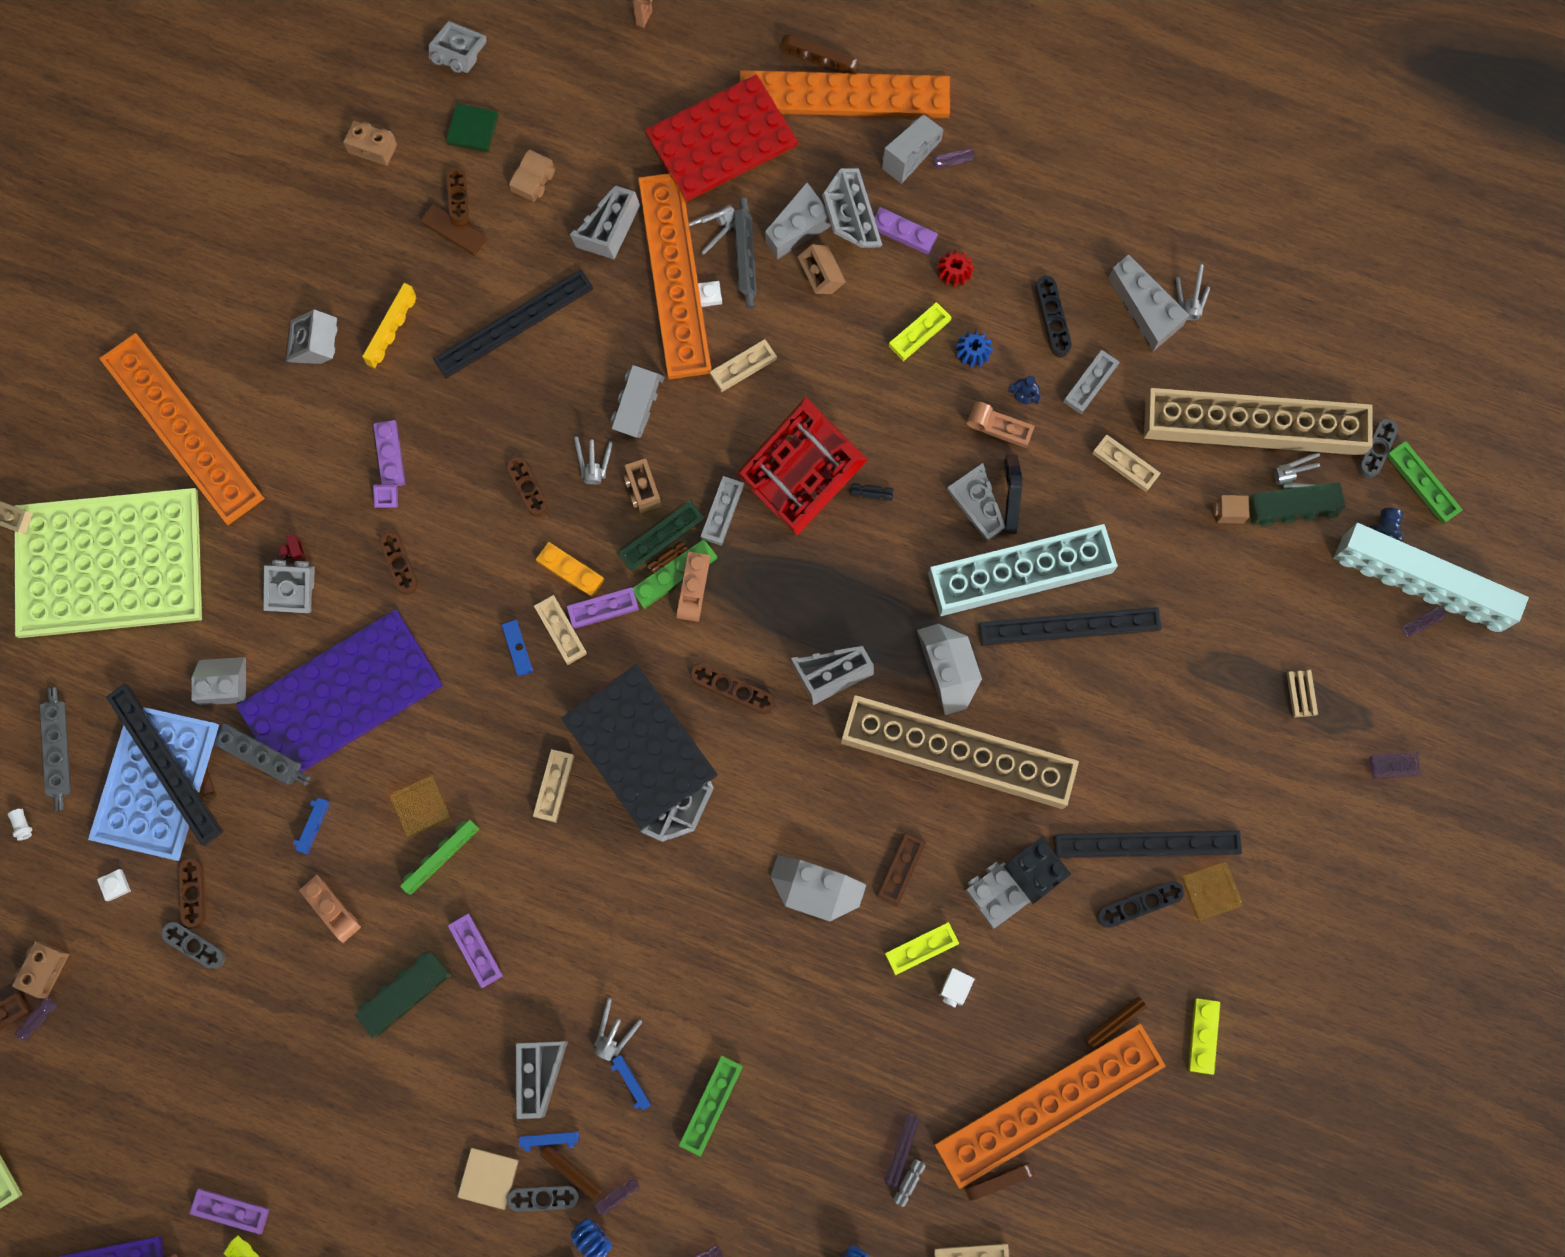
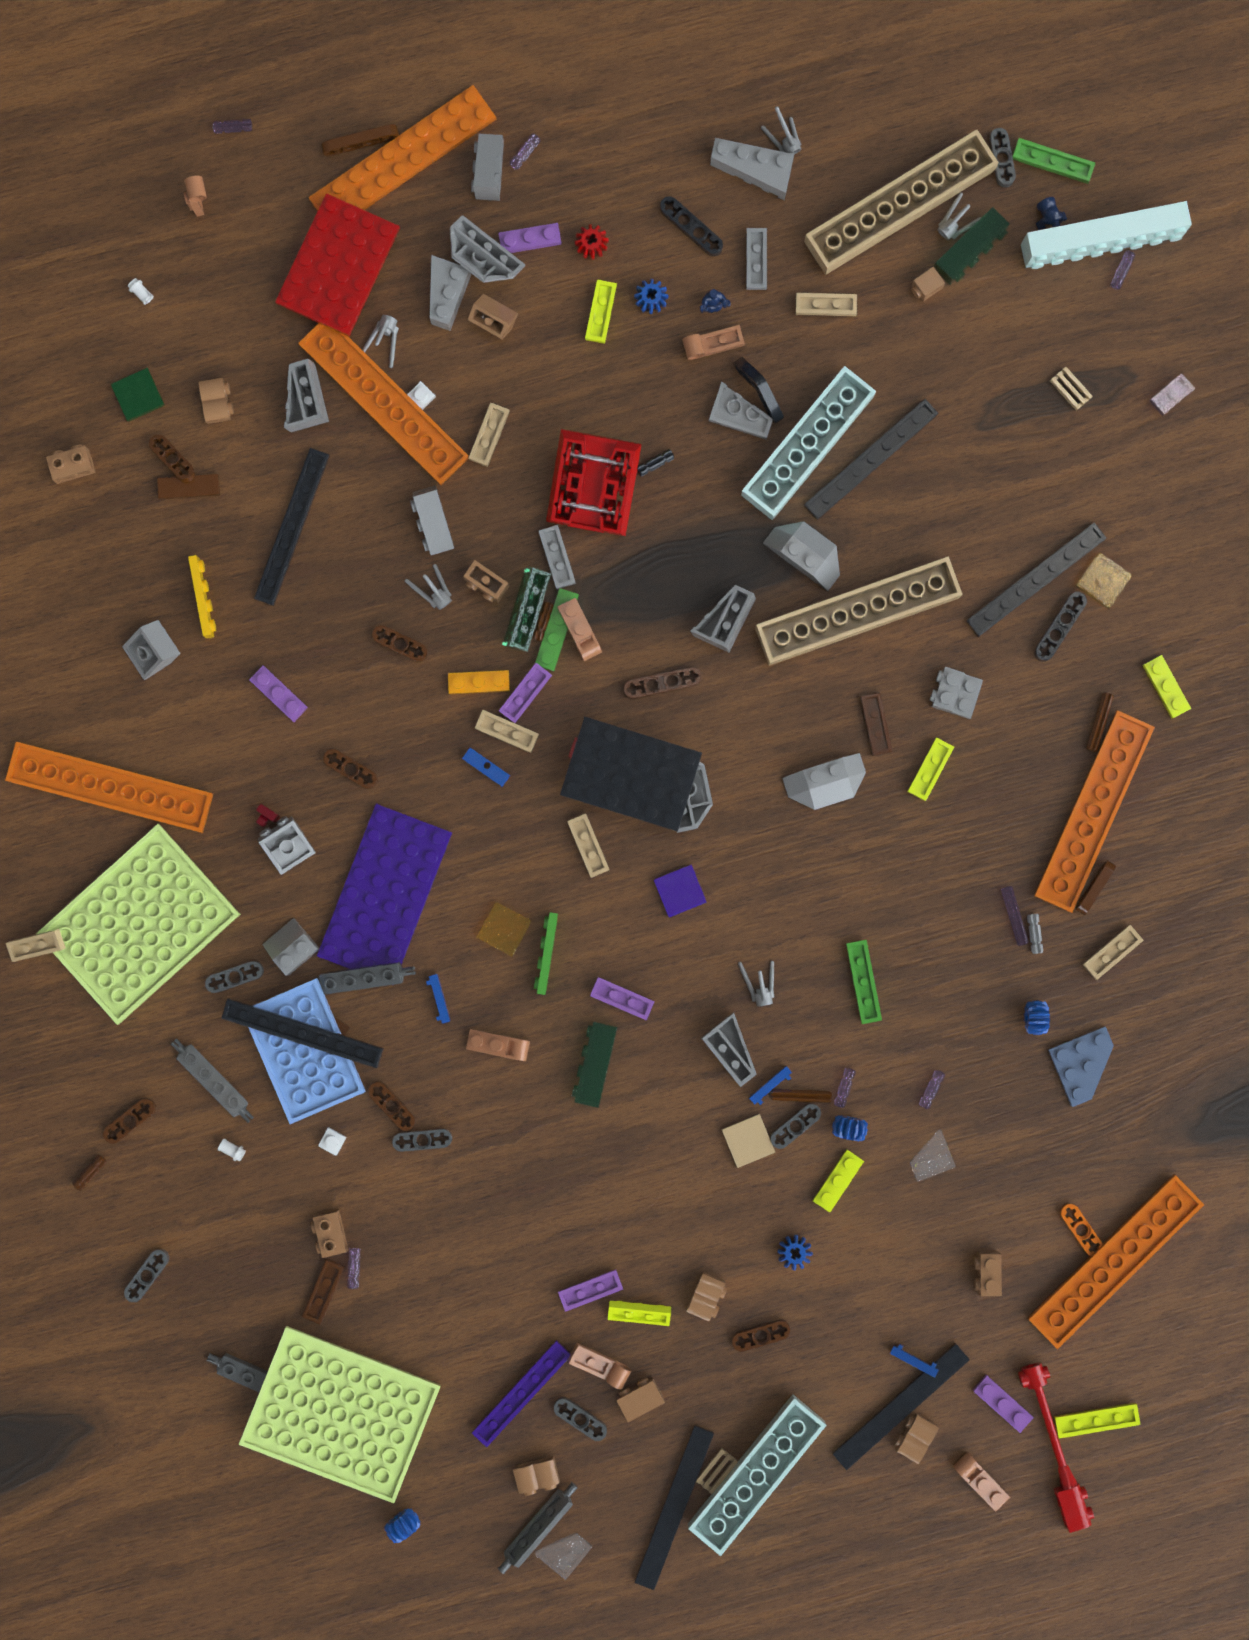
camera: 30 degrees left, 10 degrees up
medium lavender tile [373,484,398,508] -> none
light grey plate [429,21,486,73] -> none
blue piece [611,1055,652,1111] -> none
dark grey plate [733,198,757,309] -> none
white brick [939,968,974,1007] -> none
black piece [1003,837,1071,904] -> none
none -> white pin [128,278,154,305]
none -> dark grey beam [205,961,264,993]
none -> dark purple tile [654,865,707,918]

